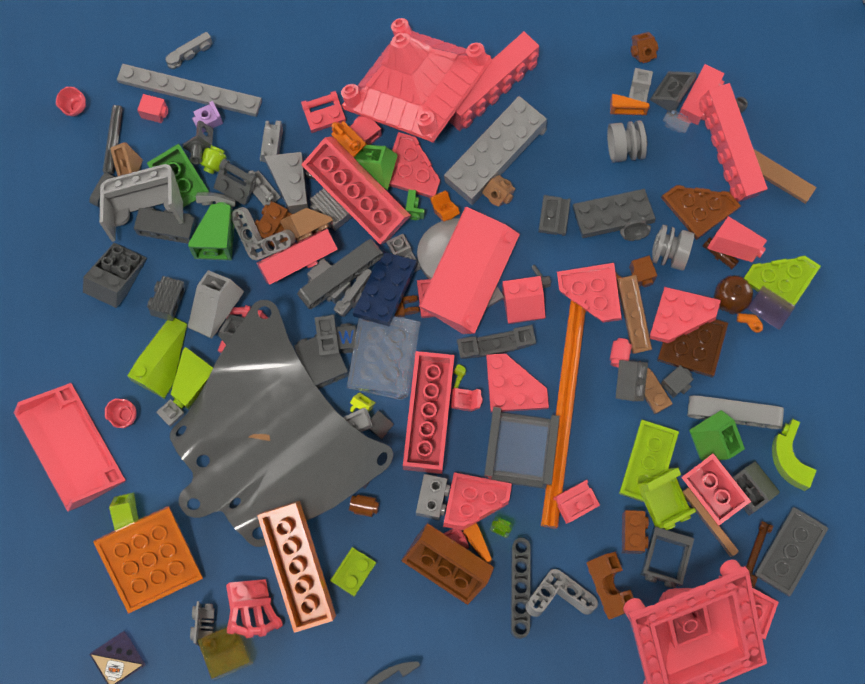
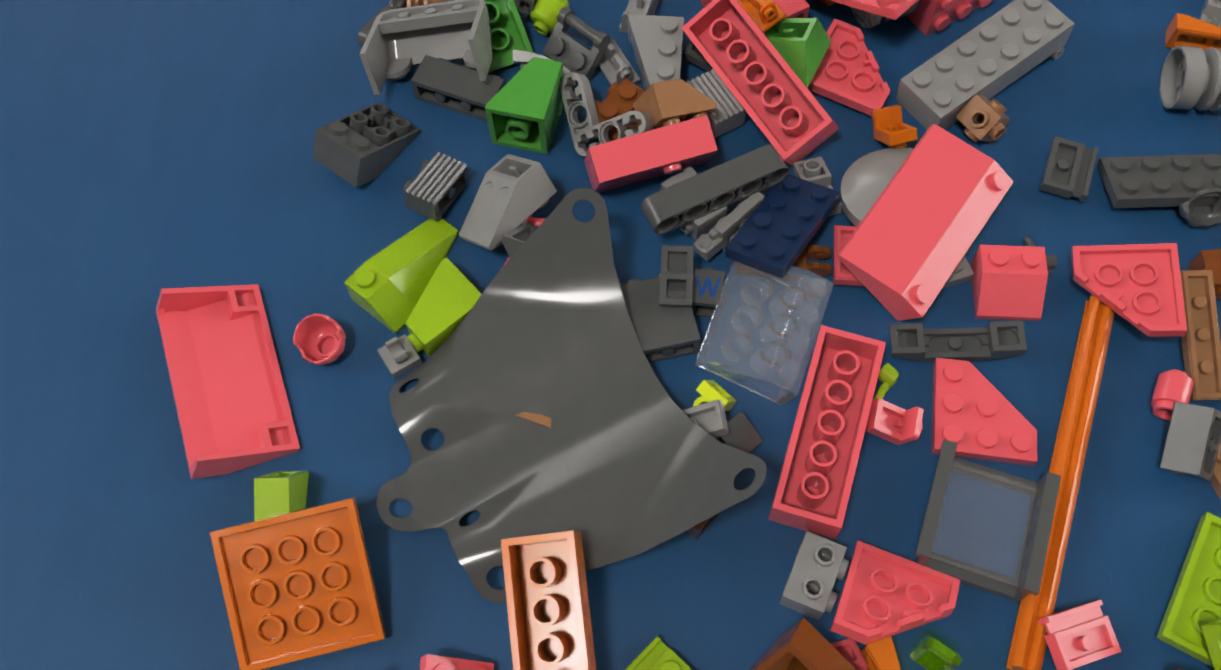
camera: 15 degrees right, 10 degrees down
dark orange brick [349,494,379,517] -> none
bright green bracket [406,189,425,220] -> none

